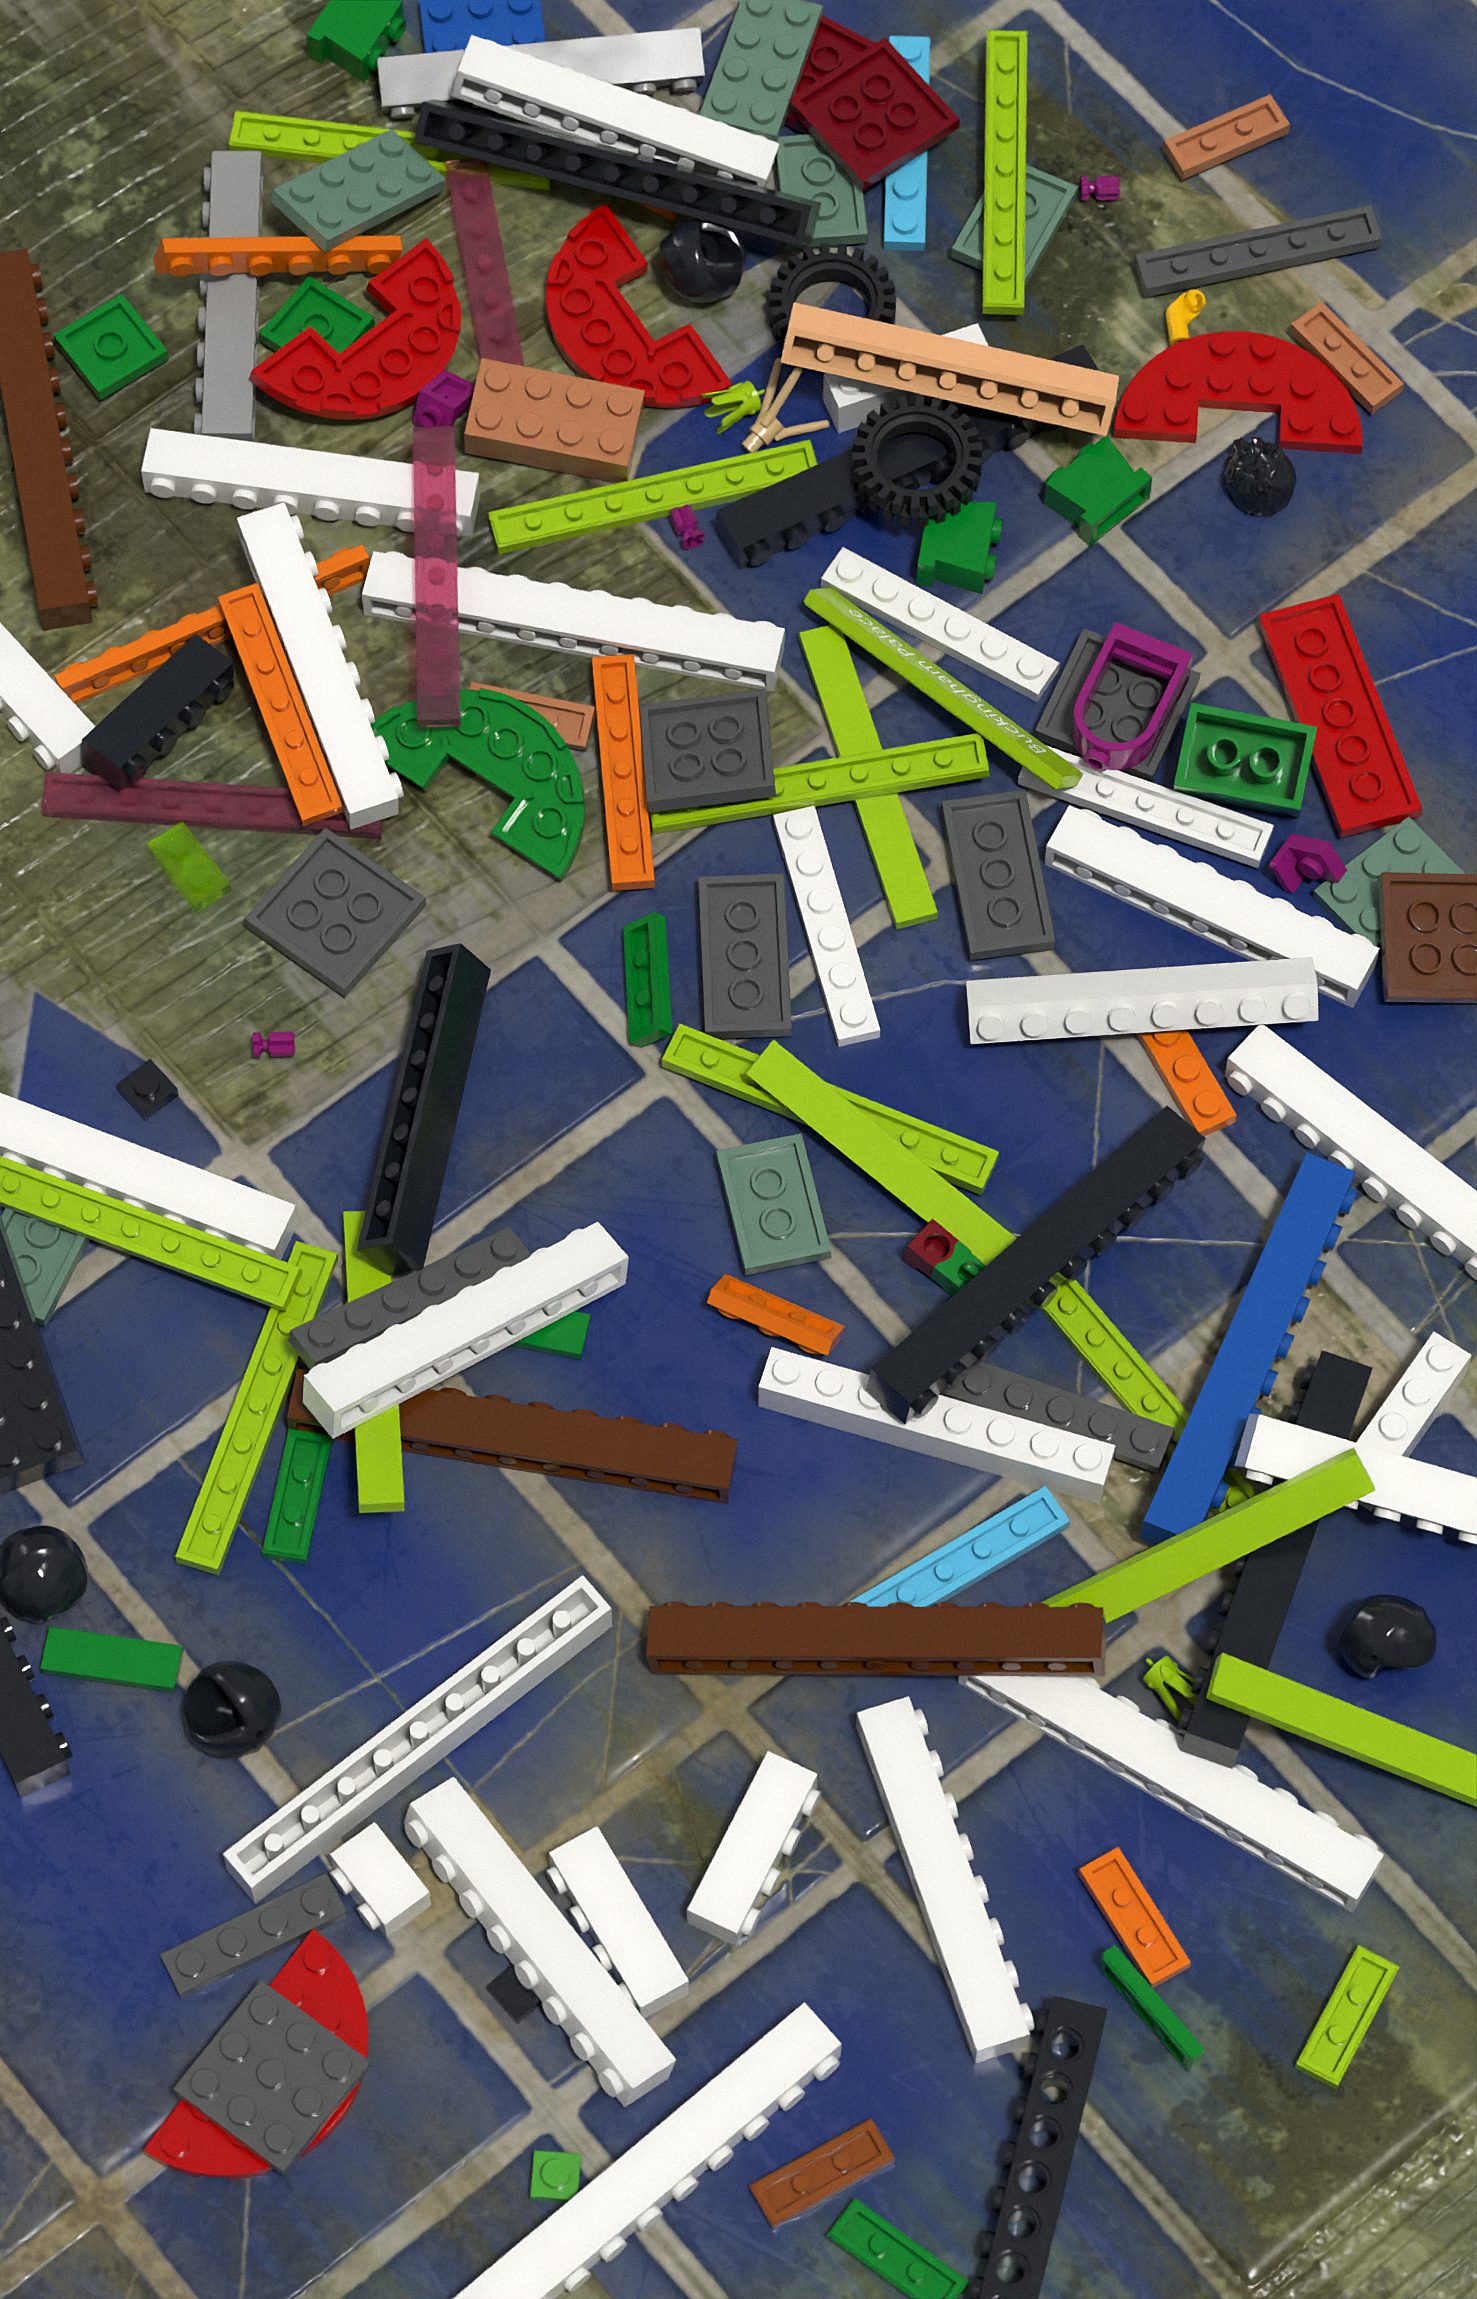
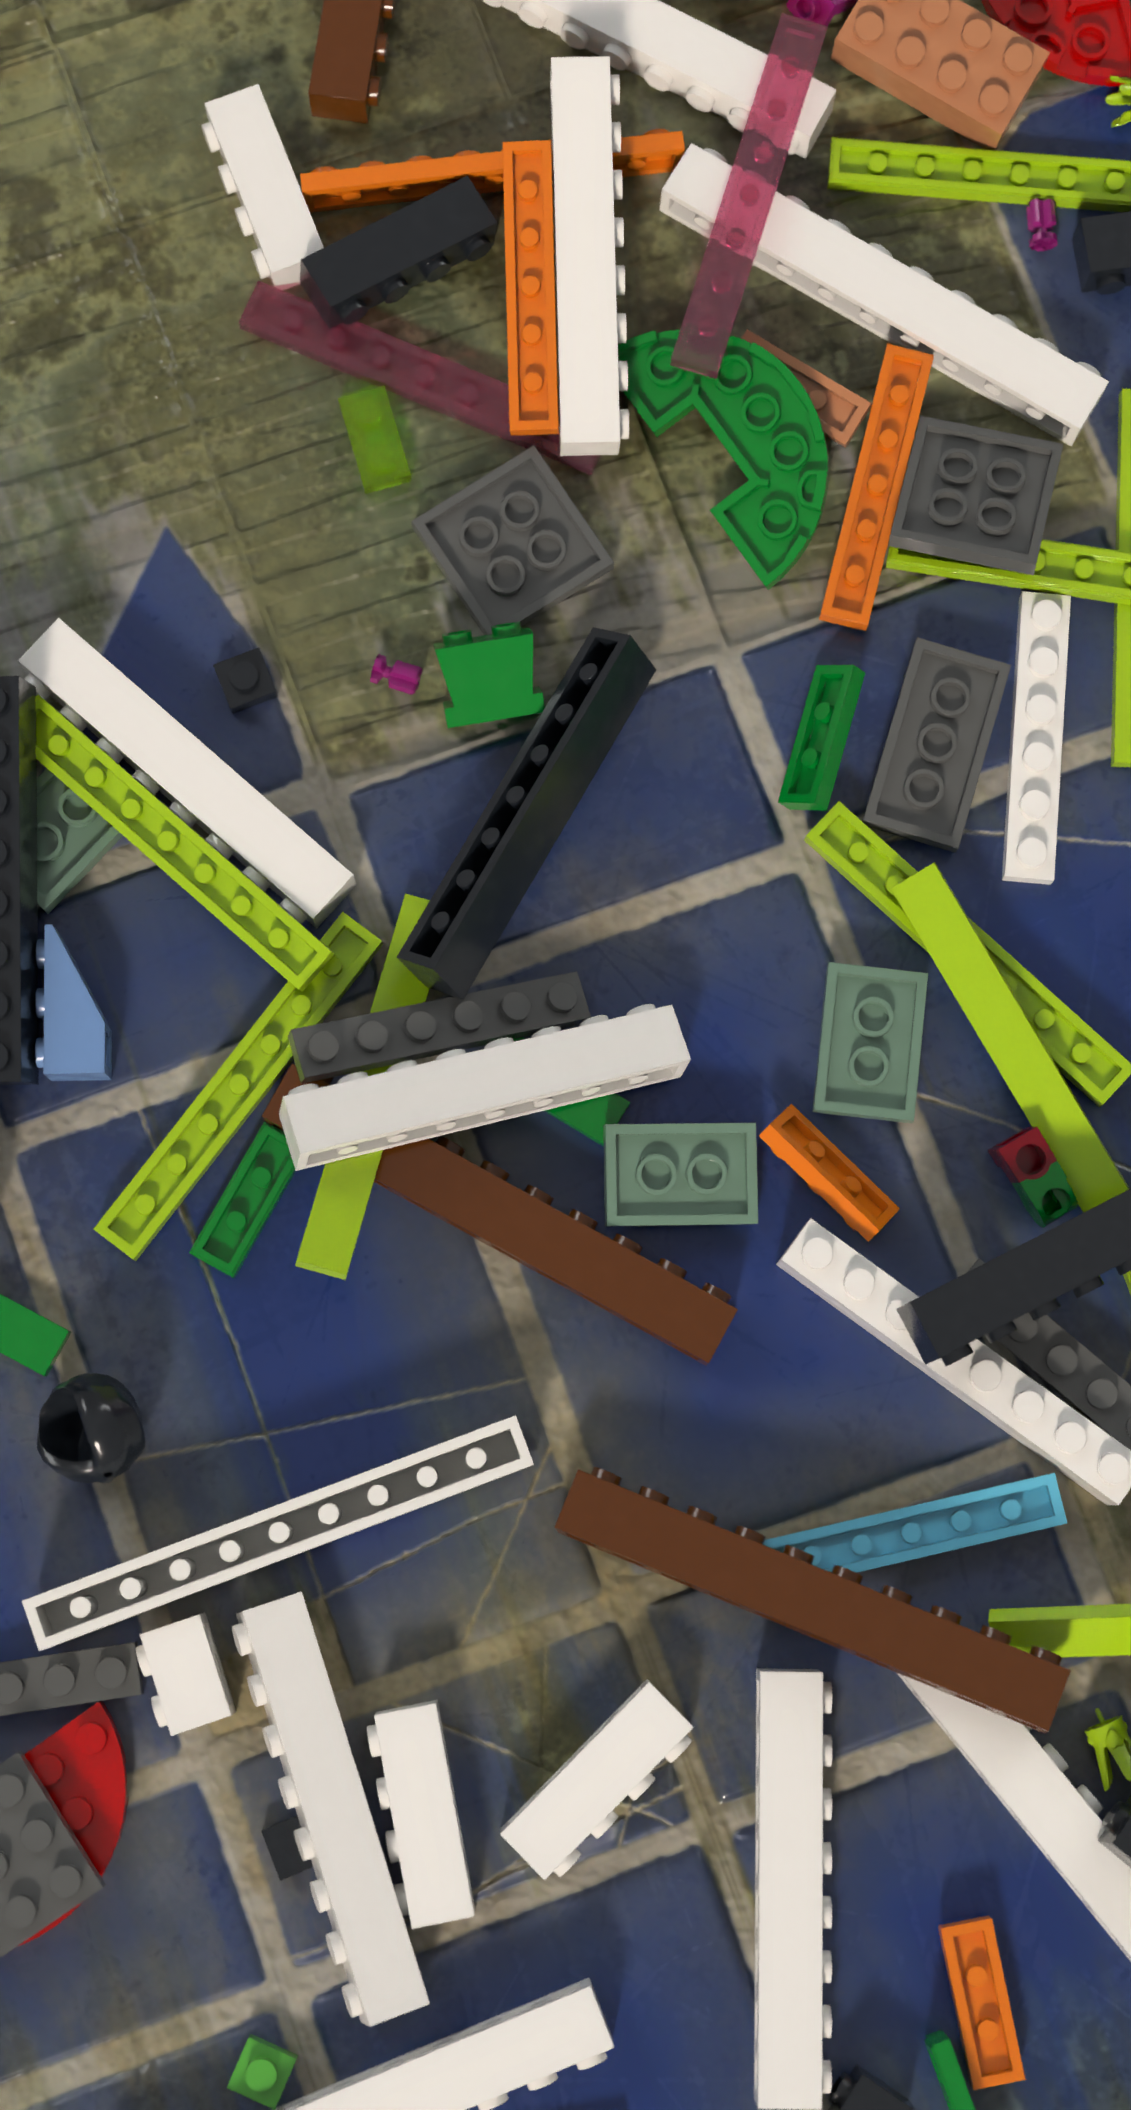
camera: 15 degrees right, 15 degrees up
none -> medium blue slope [35,924,112,1081]
none -> green hips [433,622,545,728]
none -> sand green plate [603,1123,758,1226]

